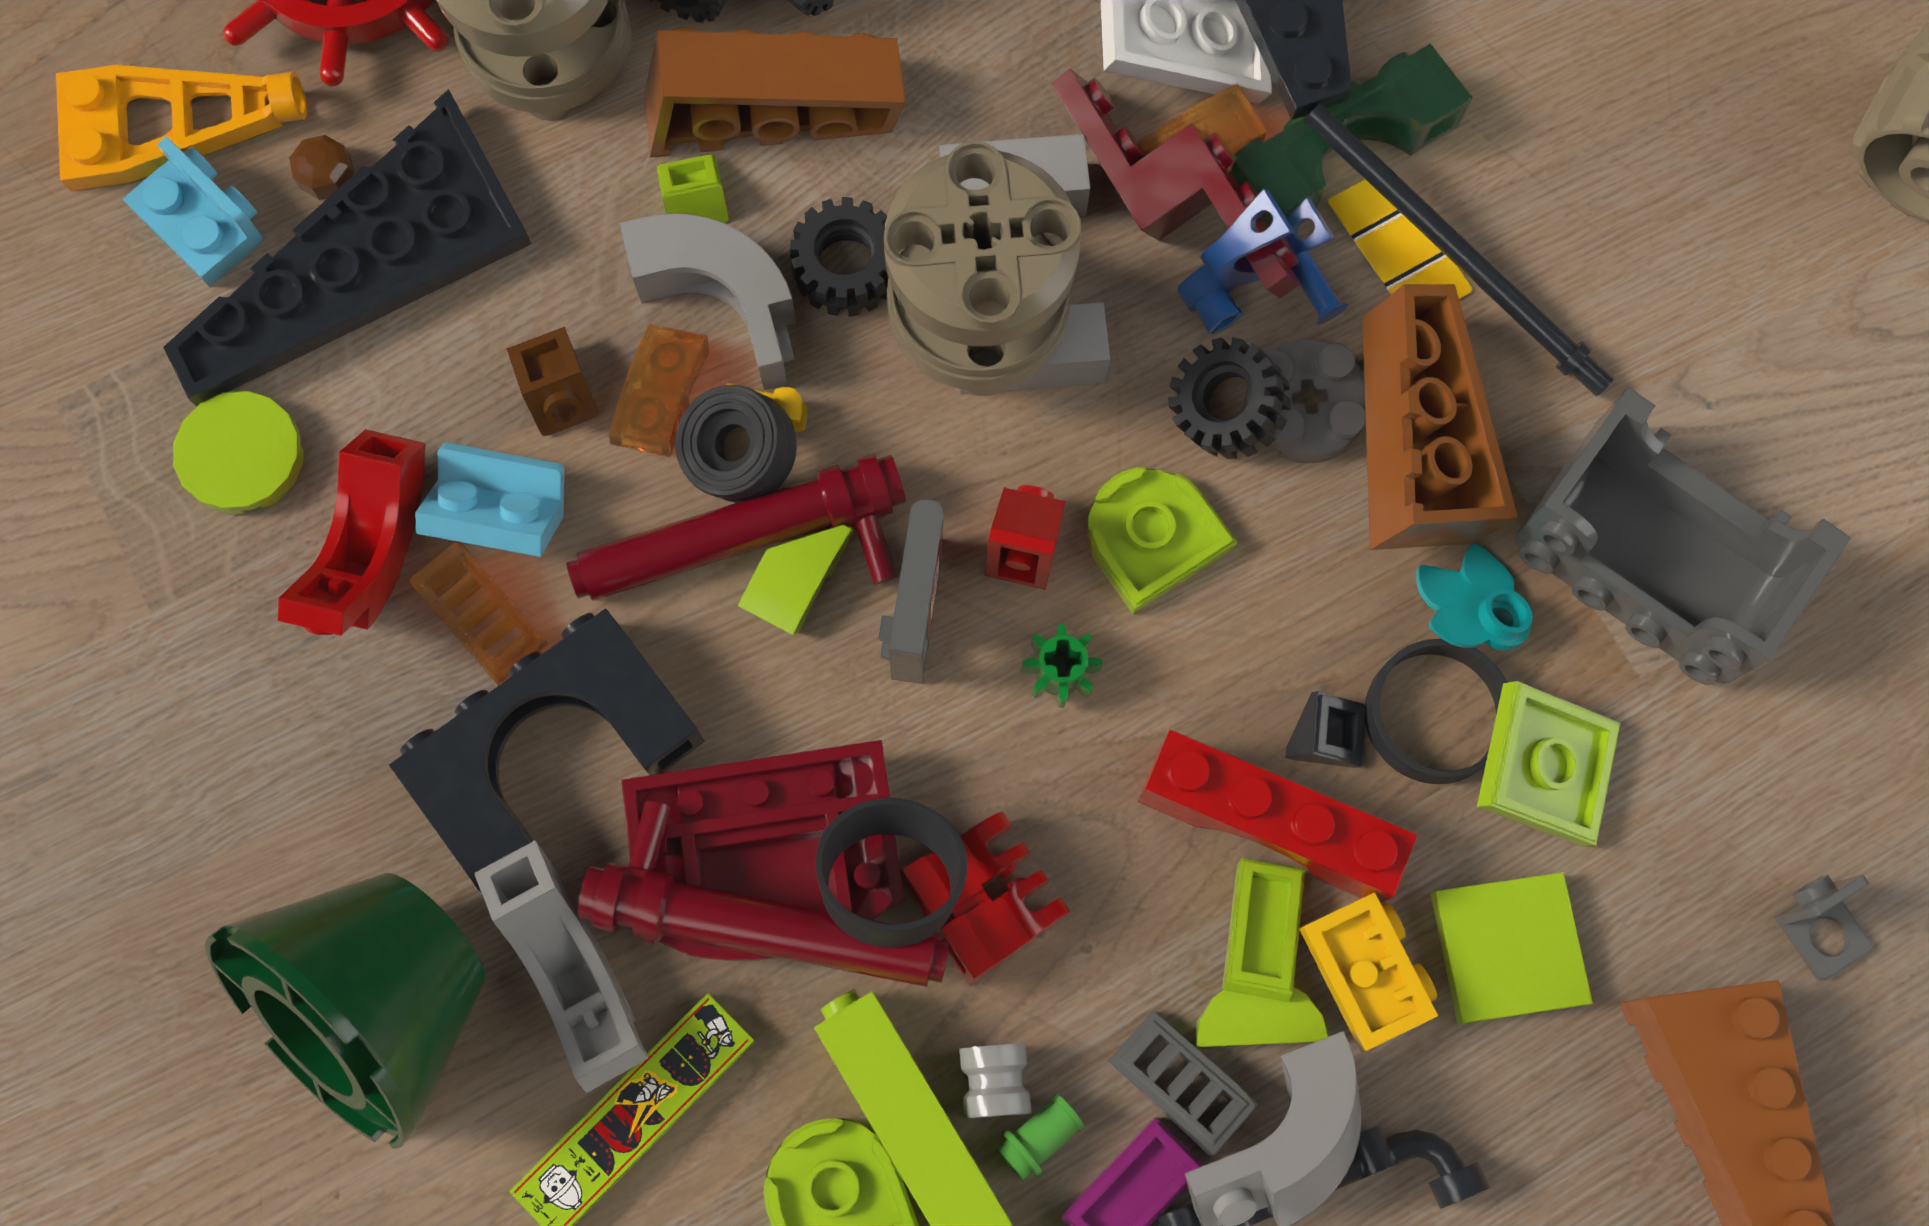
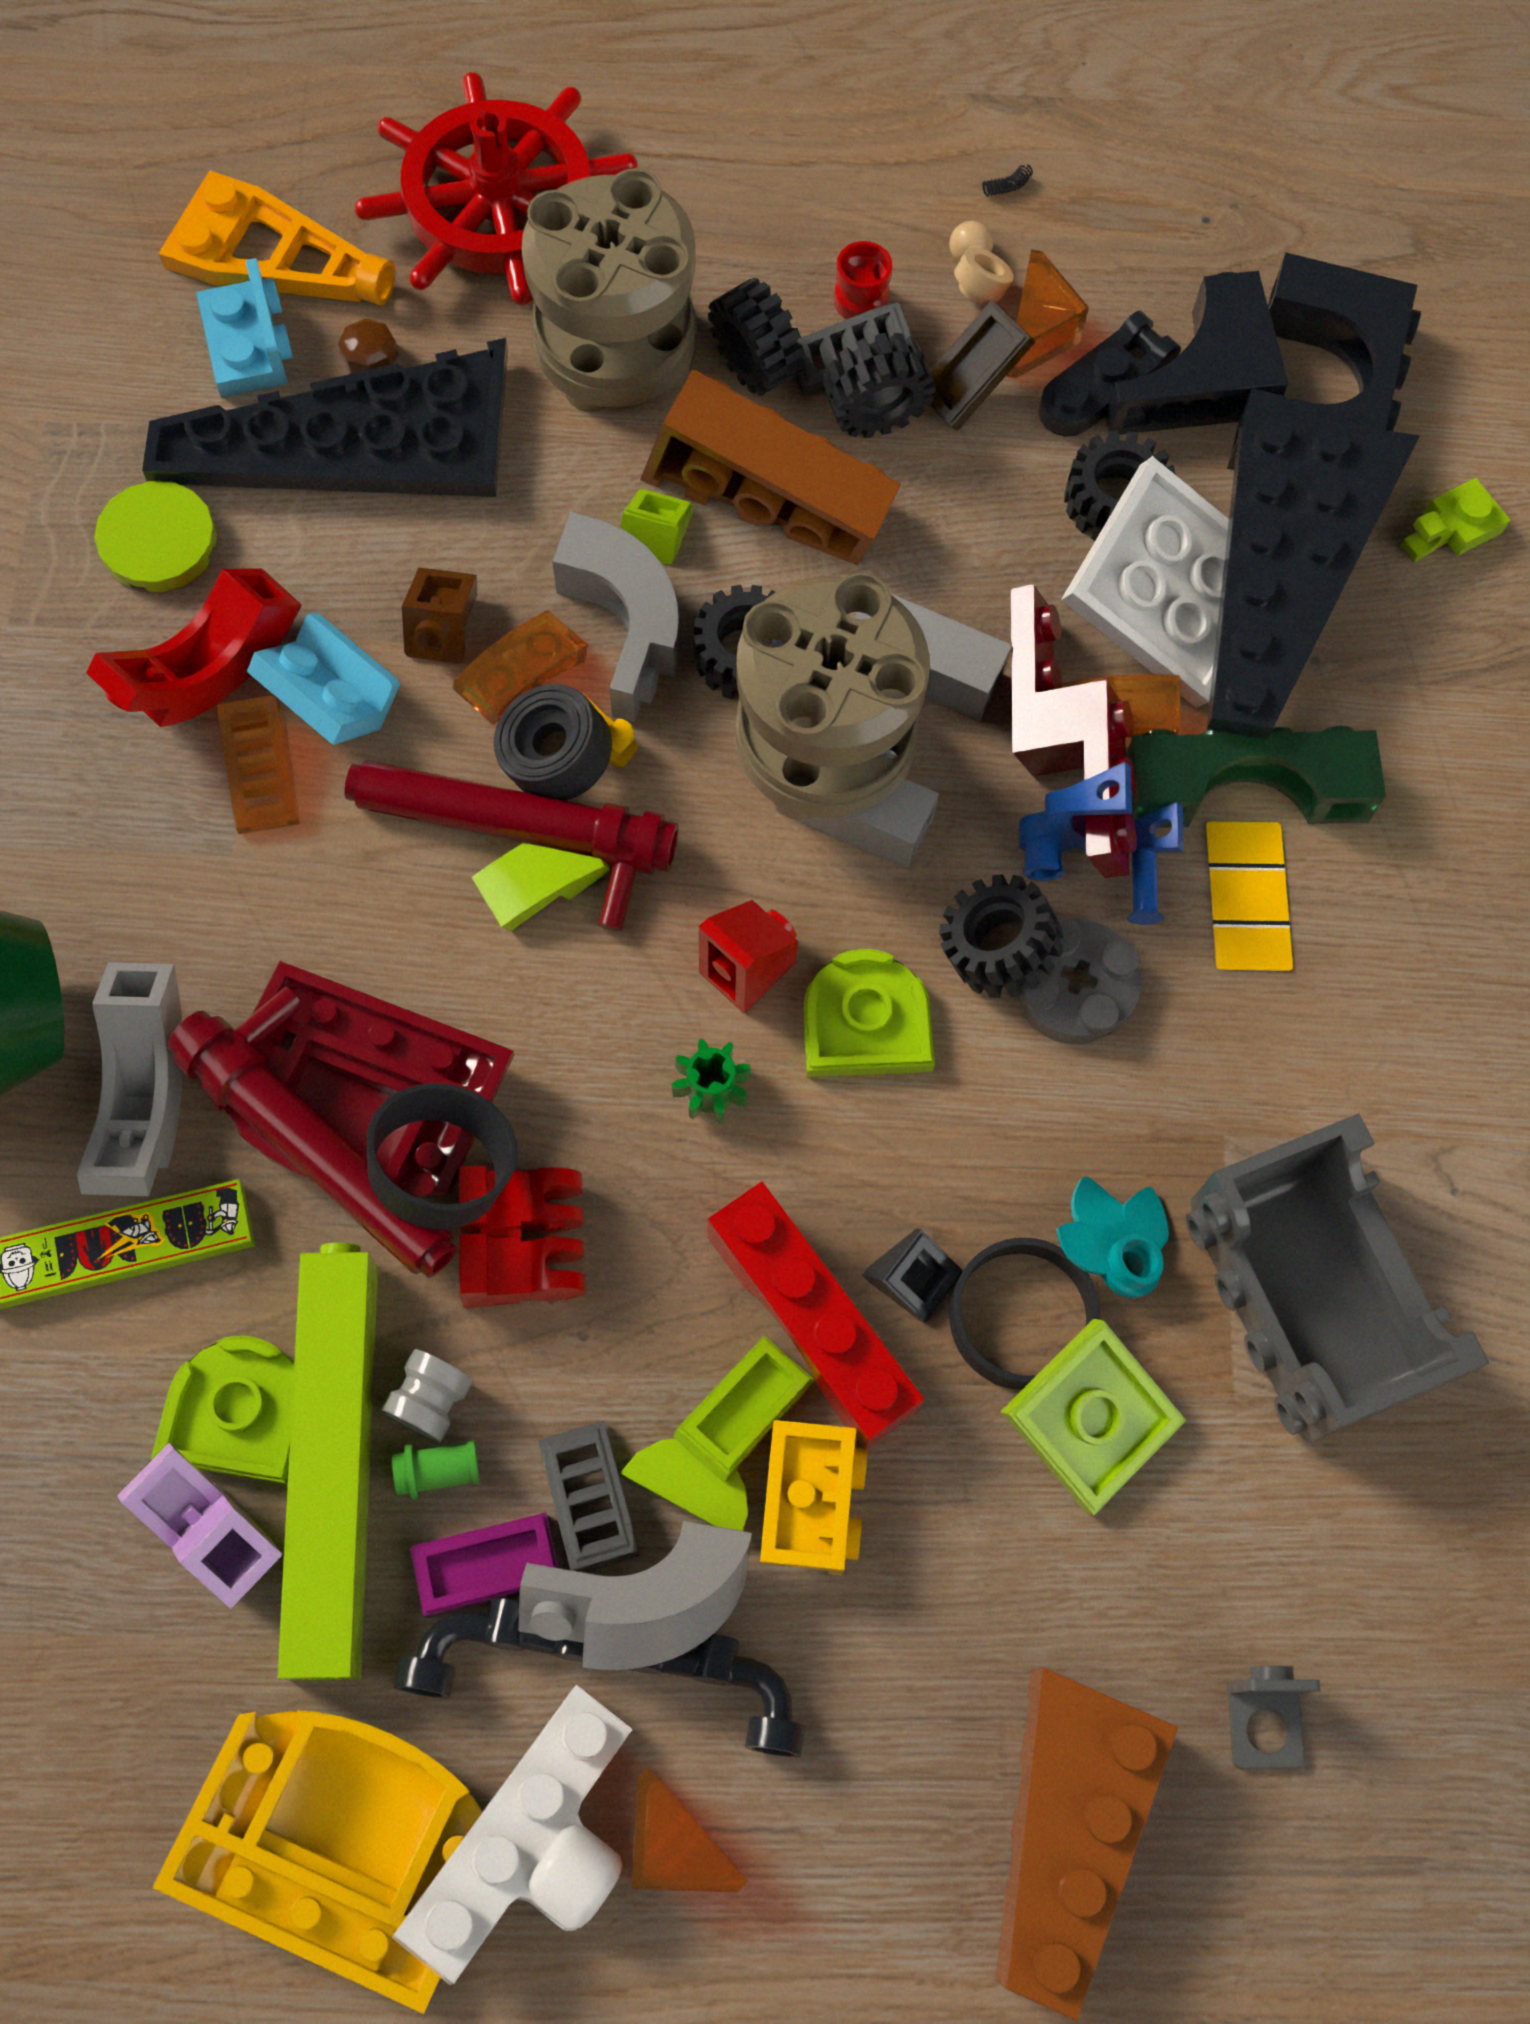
camera: 30 degrees right, 5 degrees down
black arch [389,608,705,892] -> none
dark grey container [878,499,943,684] -> none
black bar [1304,103,1614,396] -> none
dark orange wedge [1362,284,1518,550] -> none
lime tile [1430,872,1593,1025] -> none

